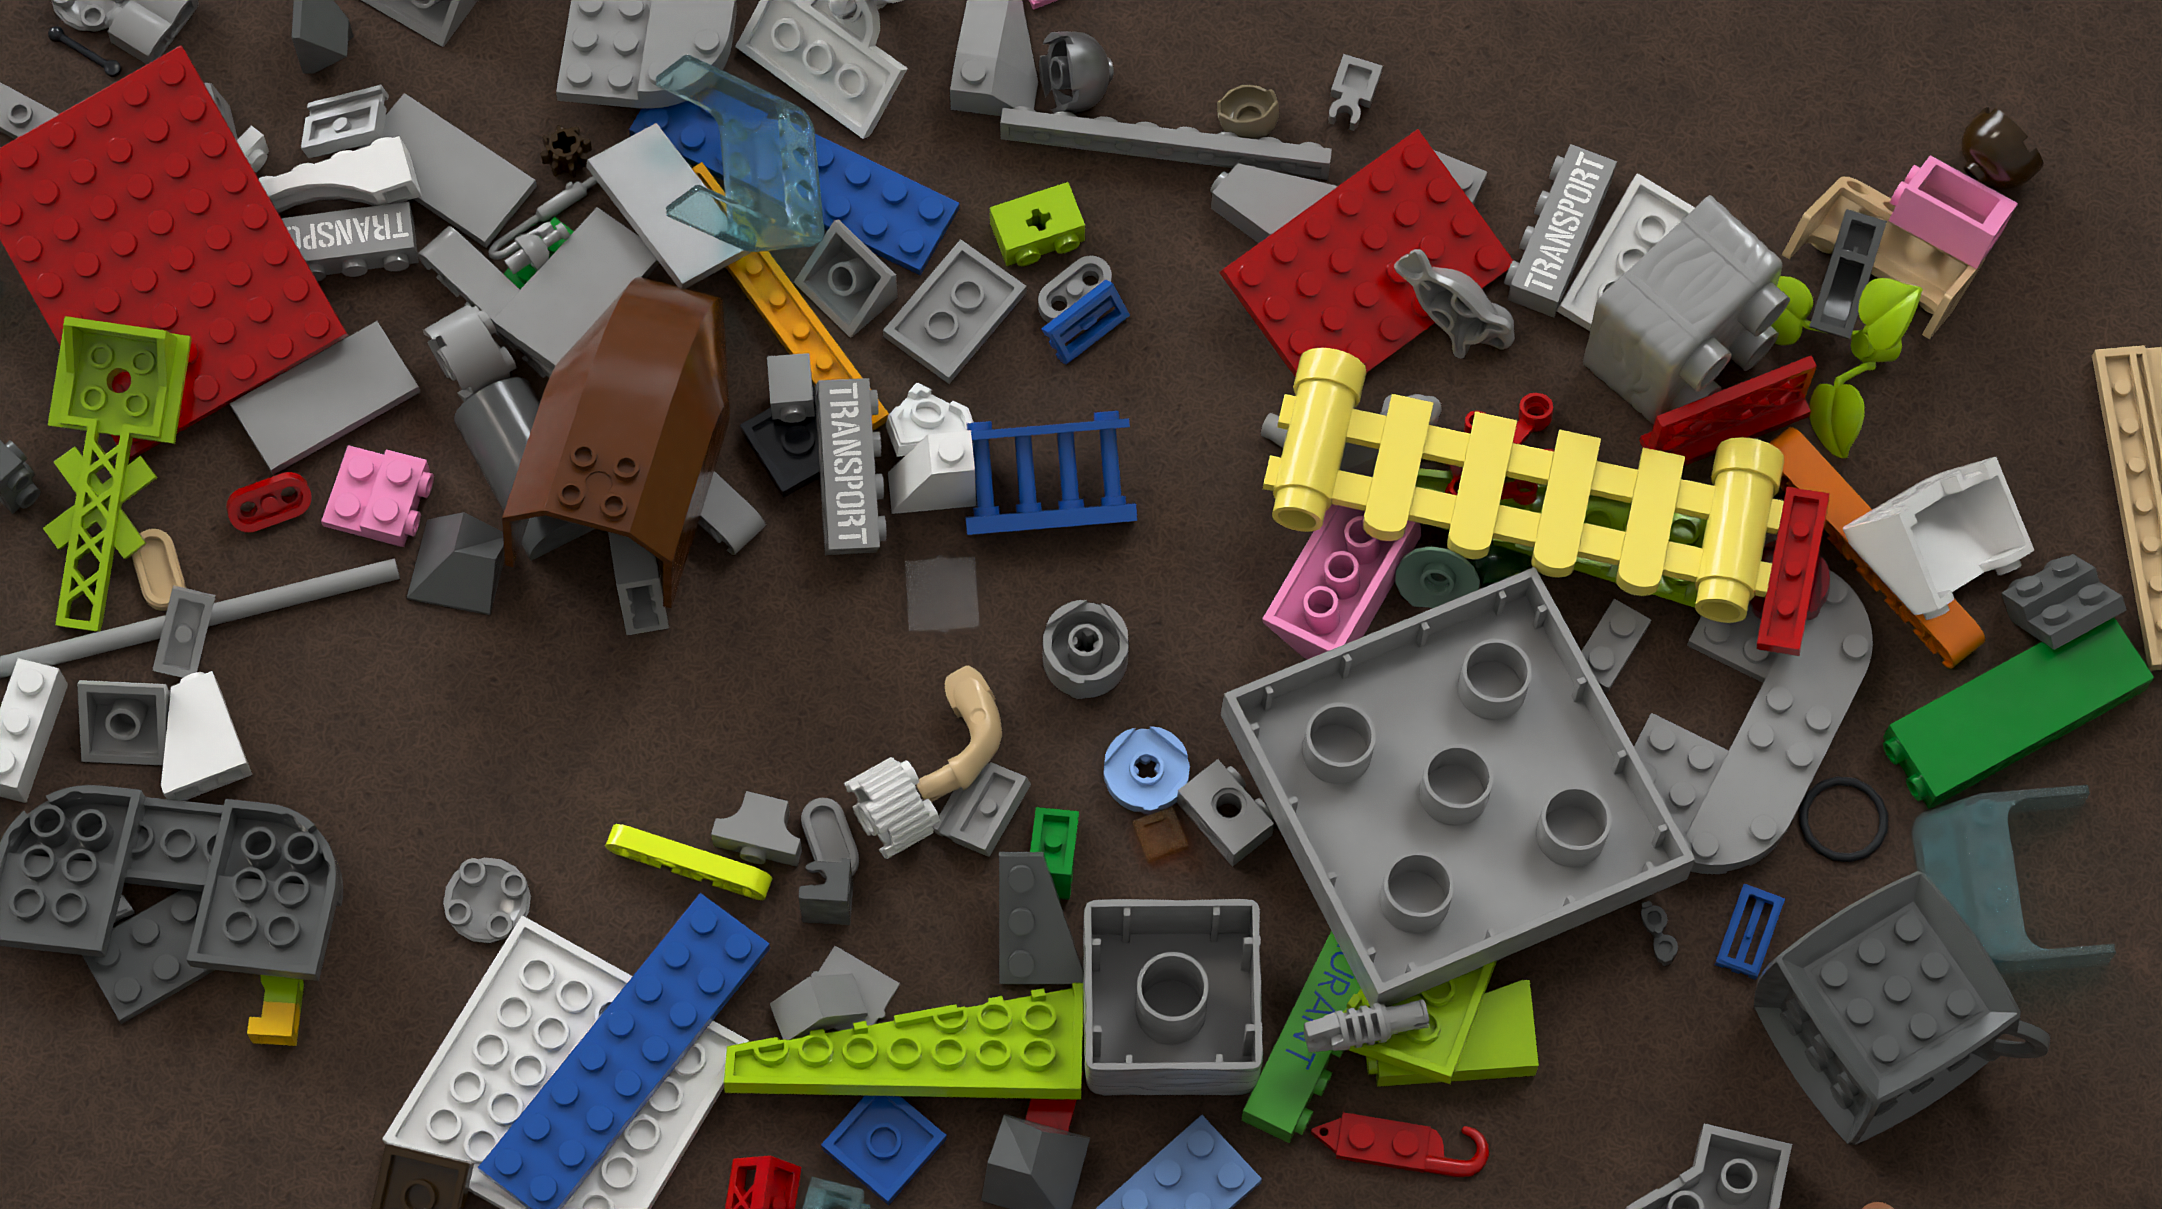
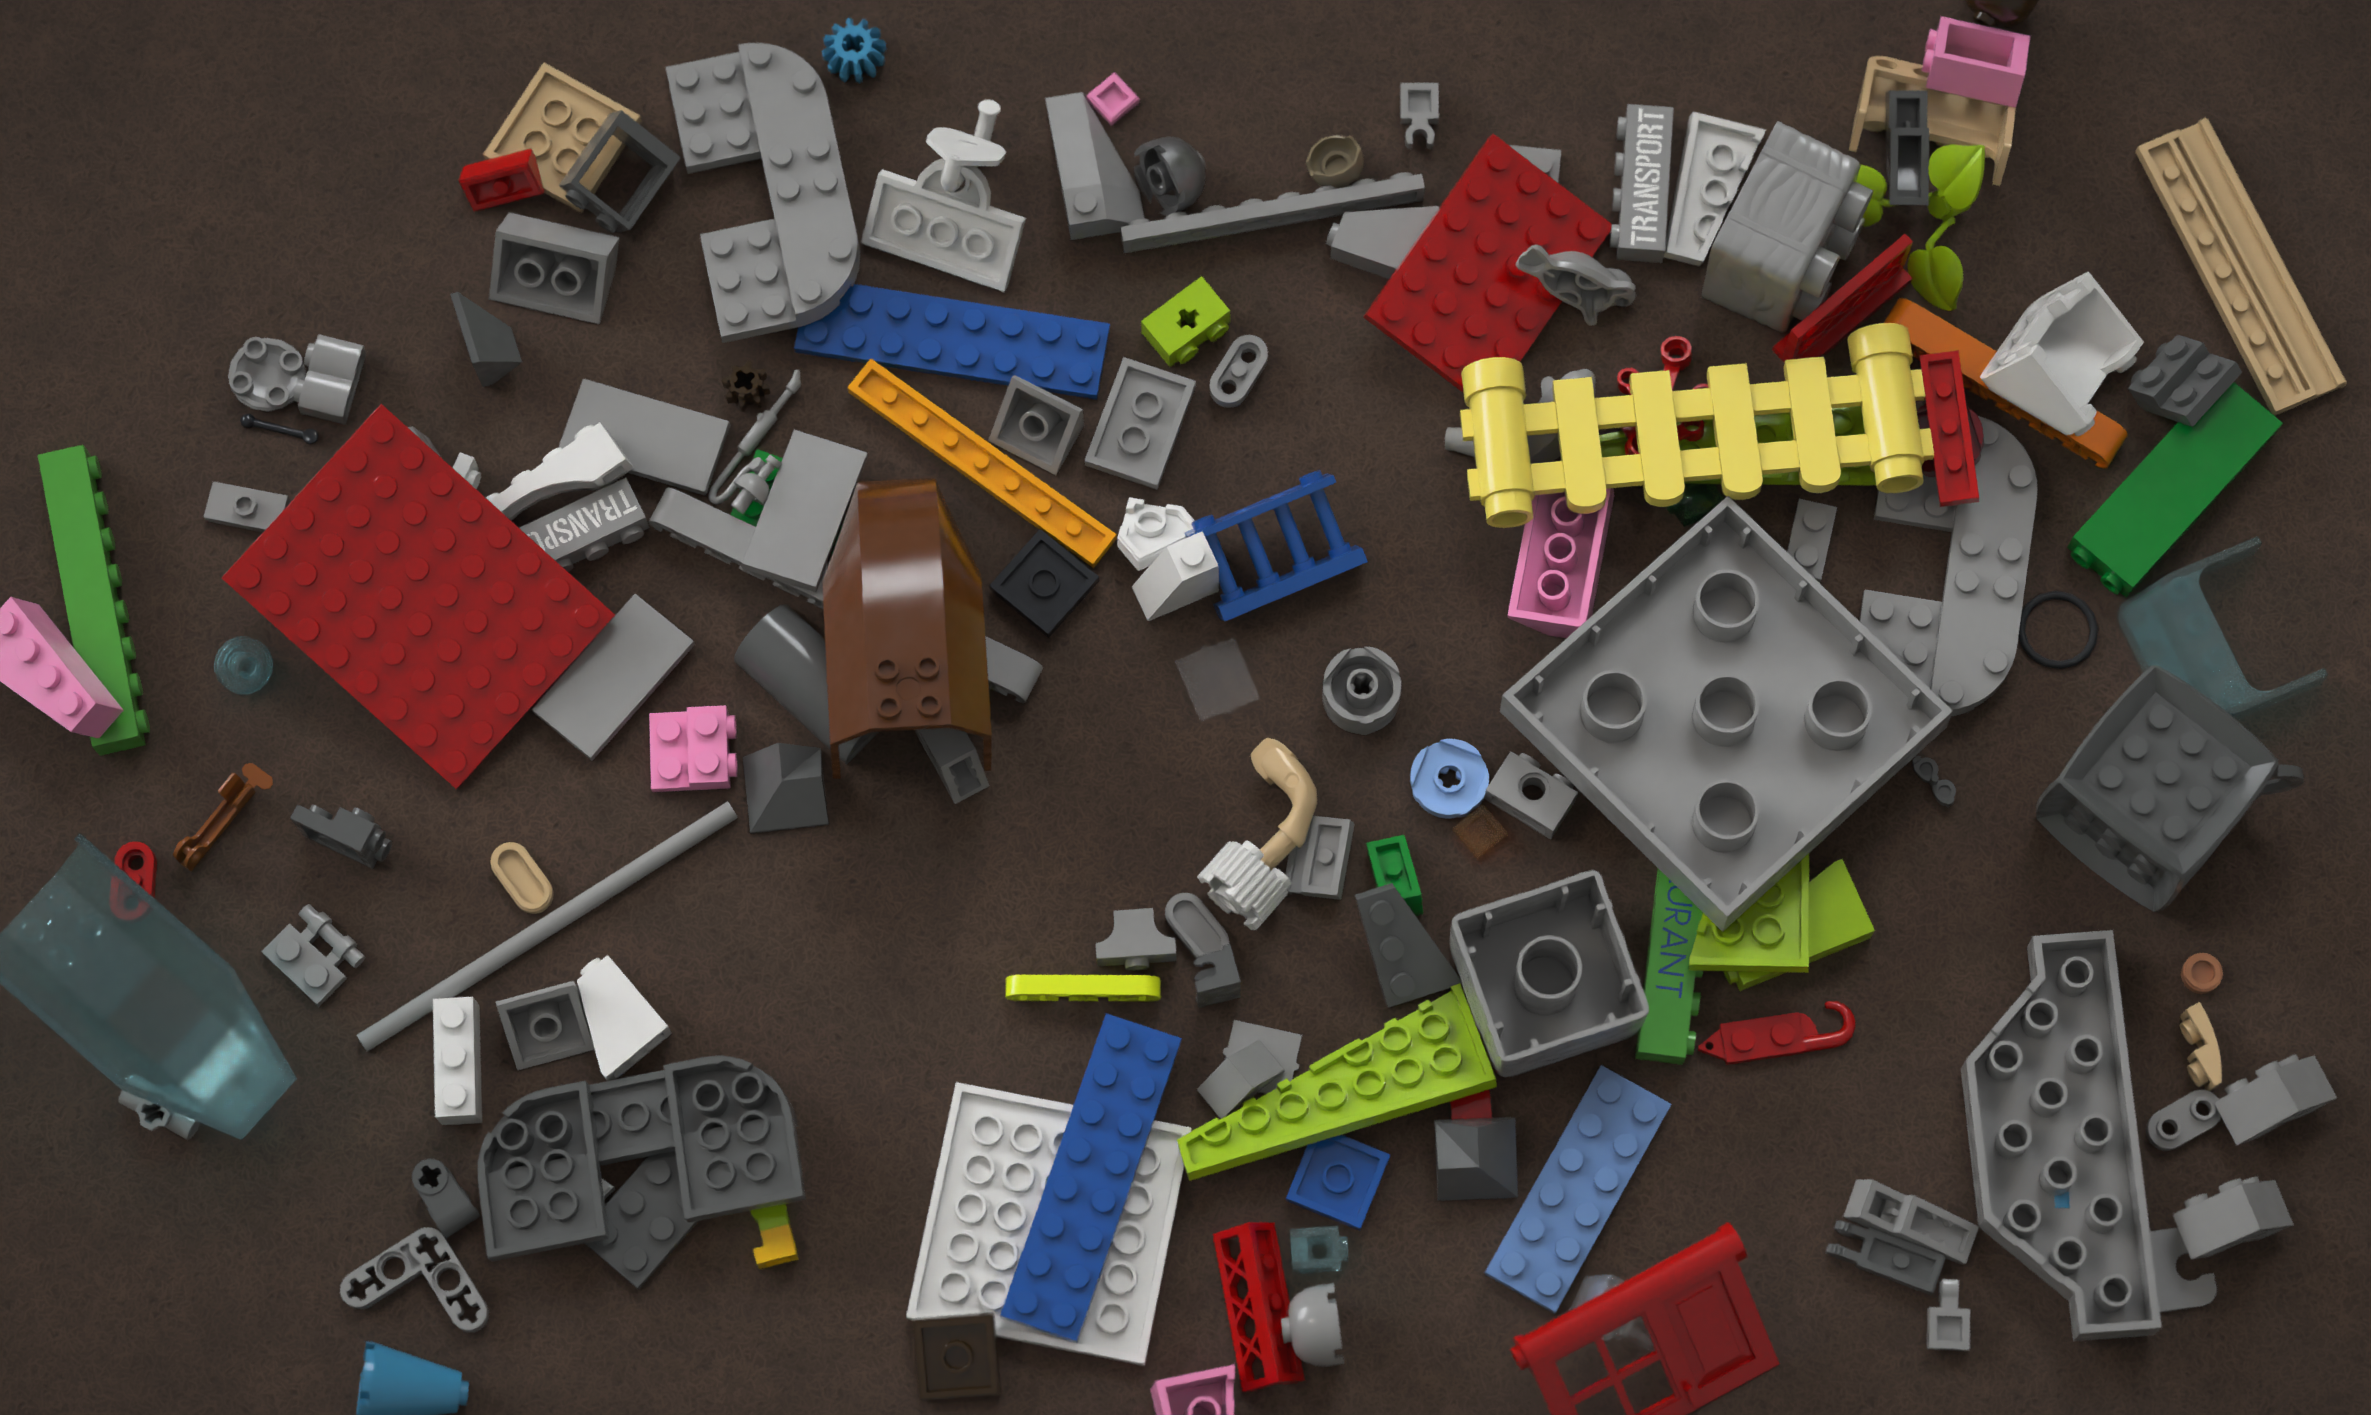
camera: 15 degrees left, 5 degrees up
lime piece [43,316,192,632] -> none
light grey plate [152,585,216,678] -> none
red plate [226,472,312,532] -> none
light grey plate [301,85,389,158] -> none
light grey brick [423,304,517,402] -> none
light grey dish [443,857,531,943] -> none
light grey tile [587,123,751,289] -> none
clear light blue windscreen [656,55,824,252] -> none
light grey brick [767,353,815,423] -> none
light grey brick [814,378,886,555] -> none
blue tile [1041,280,1130,364] -> none
light grey hinge [1304,999,1429,1052] -> none
sand green dish [1395,546,1480,609] -> none
blue tile [1715,884,1785,980] -> none

